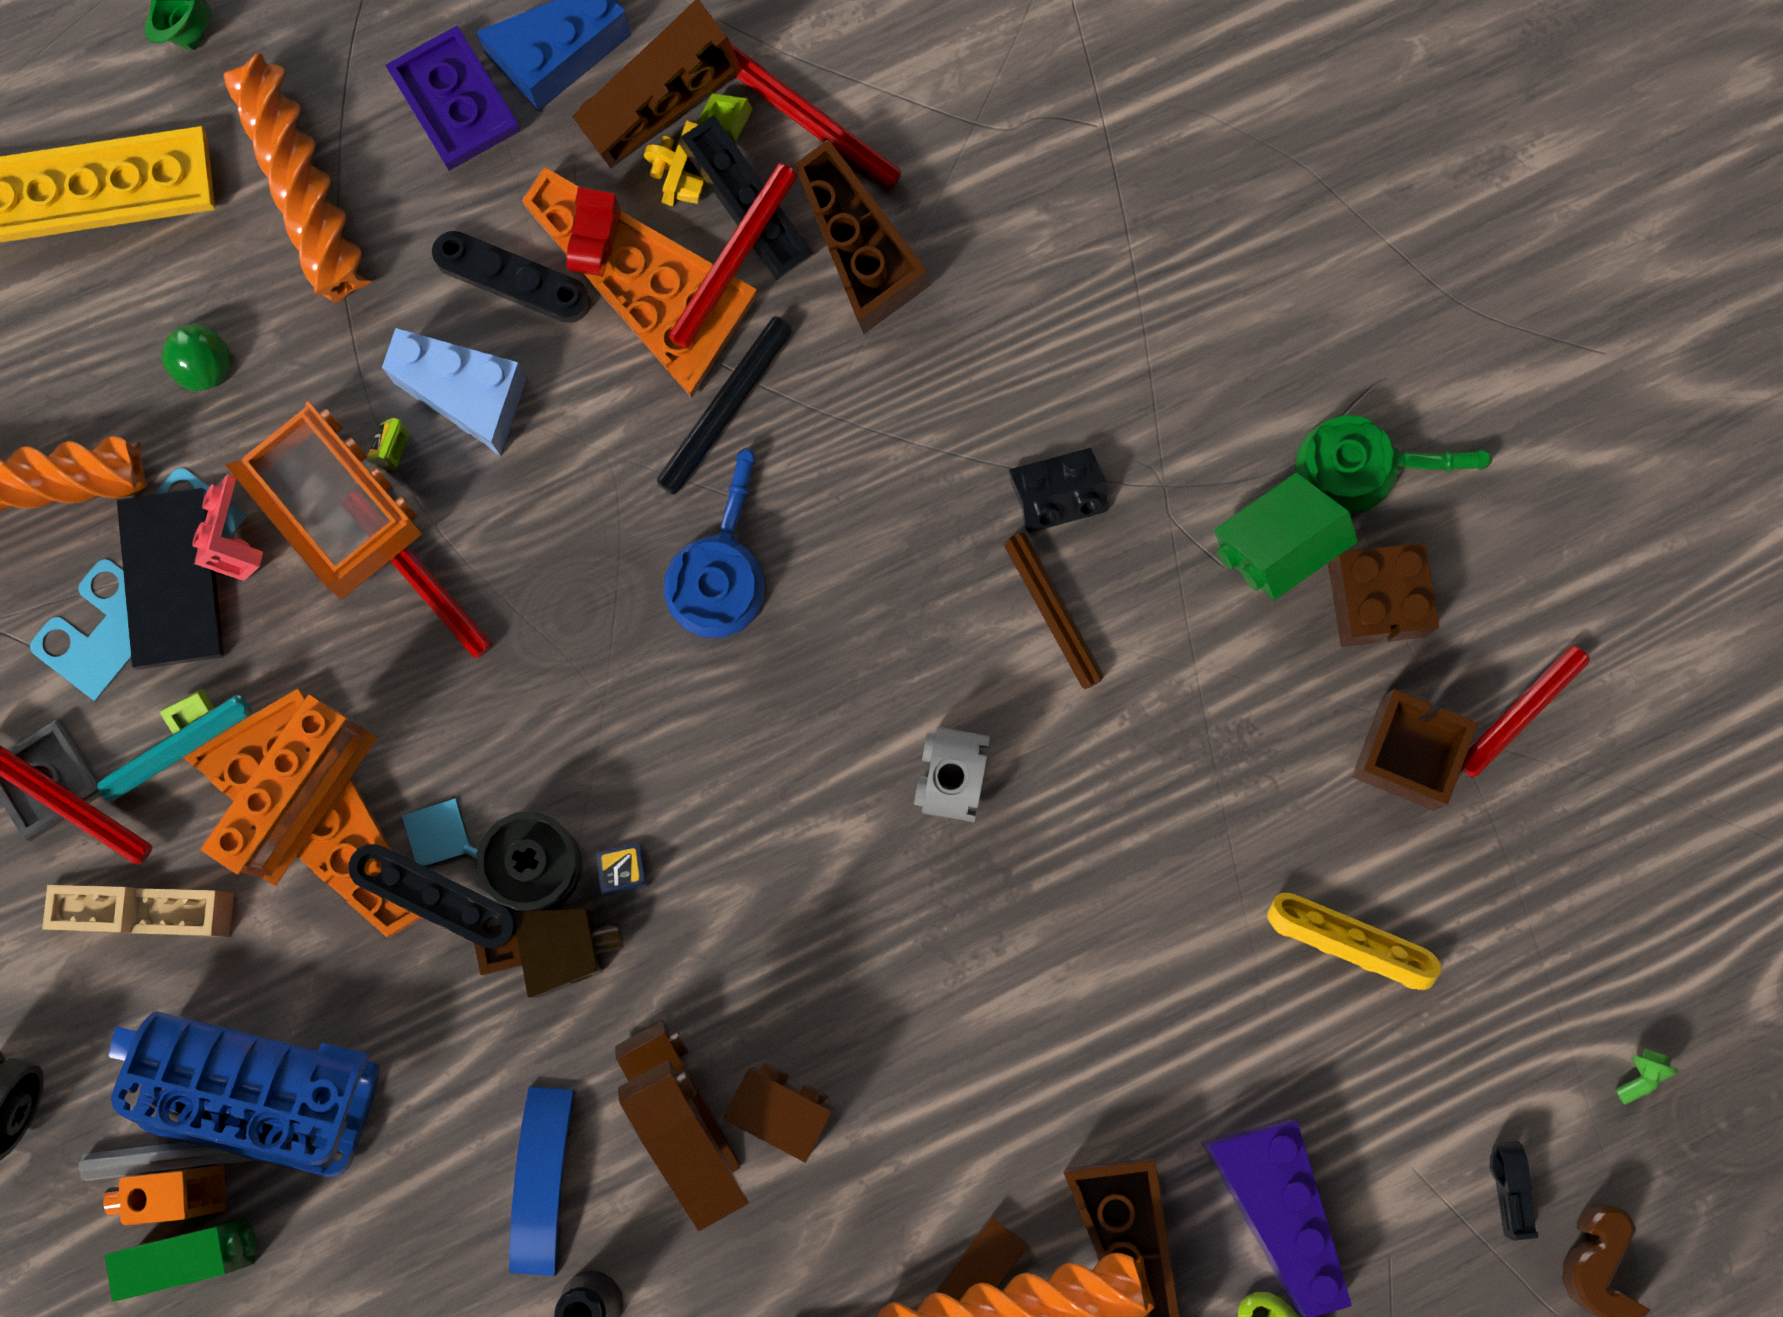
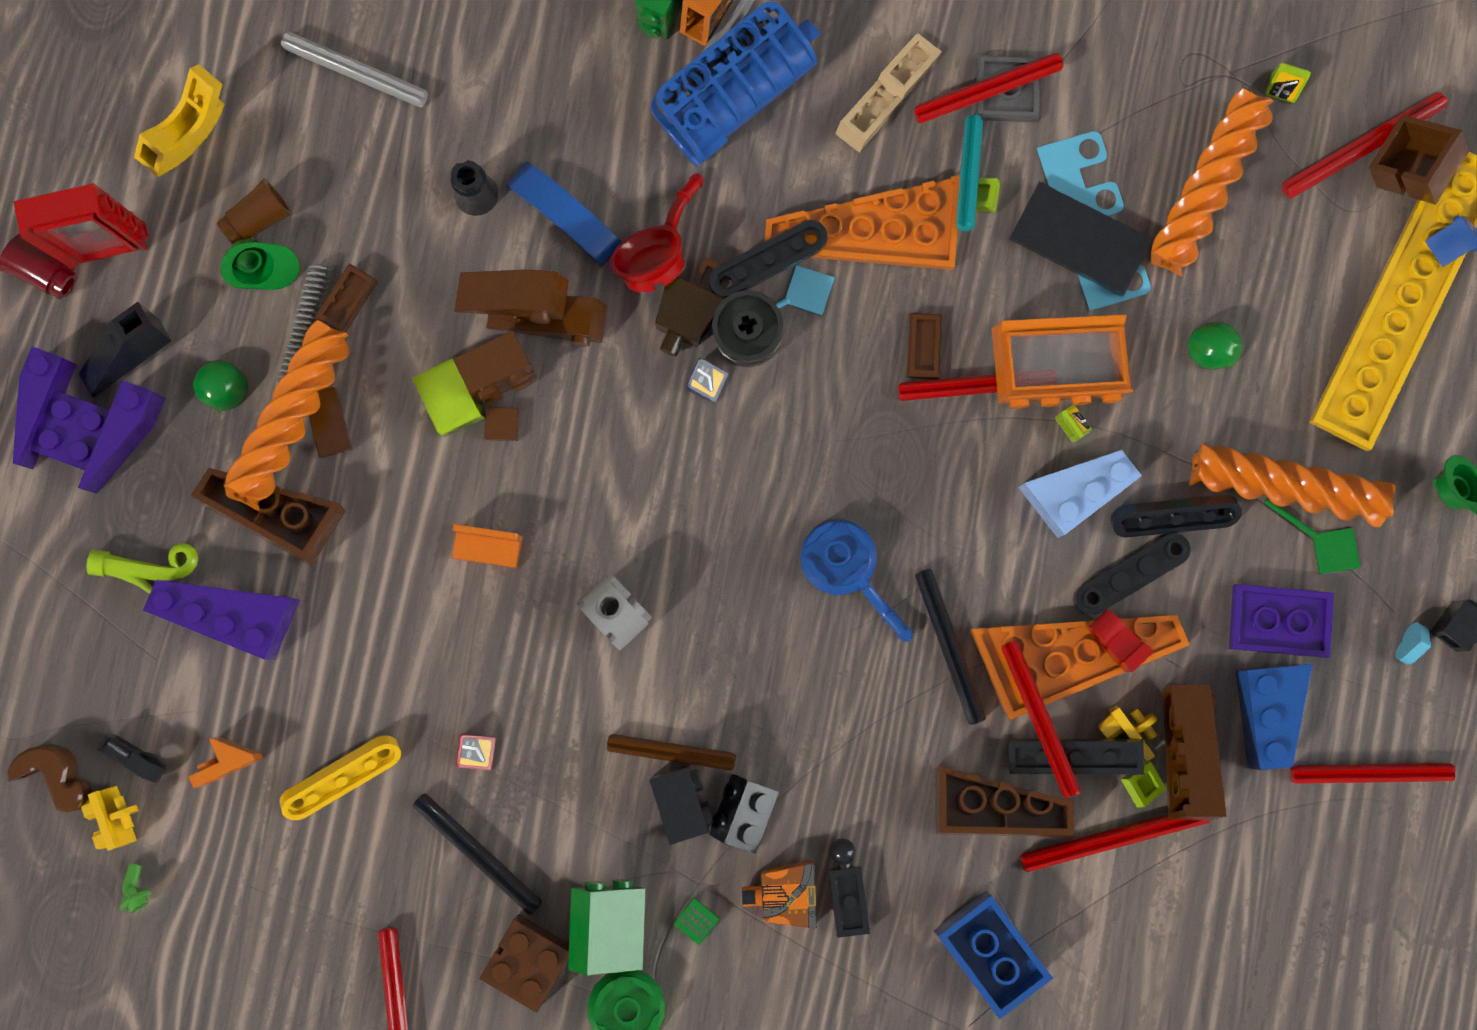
camera: 125 degrees right, 5 degrees up
coral bracket [193,474,263,581] -> none
orange window [200,694,378,886] -> none
reddish brown piece [1352,689,1478,811] -> none
none -> yellow hips [81,785,139,851]
none -> orange slope [188,737,264,788]
none -> lime piece [412,357,485,437]
none -> black axle [413,793,542,915]
none -> orange panel [452,524,522,568]
none -> slope [456,733,496,770]
none -> reddish brown tile [484,407,519,441]
none -> red piece [610,173,704,292]
none -> black brick [649,764,714,845]
none -> green tile [673,897,720,945]
none -> torso [742,860,817,929]
none -> black plate [828,838,870,938]
none -> reddish brown tile [906,313,942,379]
none -> blue brick [933,891,1053,1019]
none -> black plate [1110,495,1242,538]
none -> green piece [1264,499,1361,574]

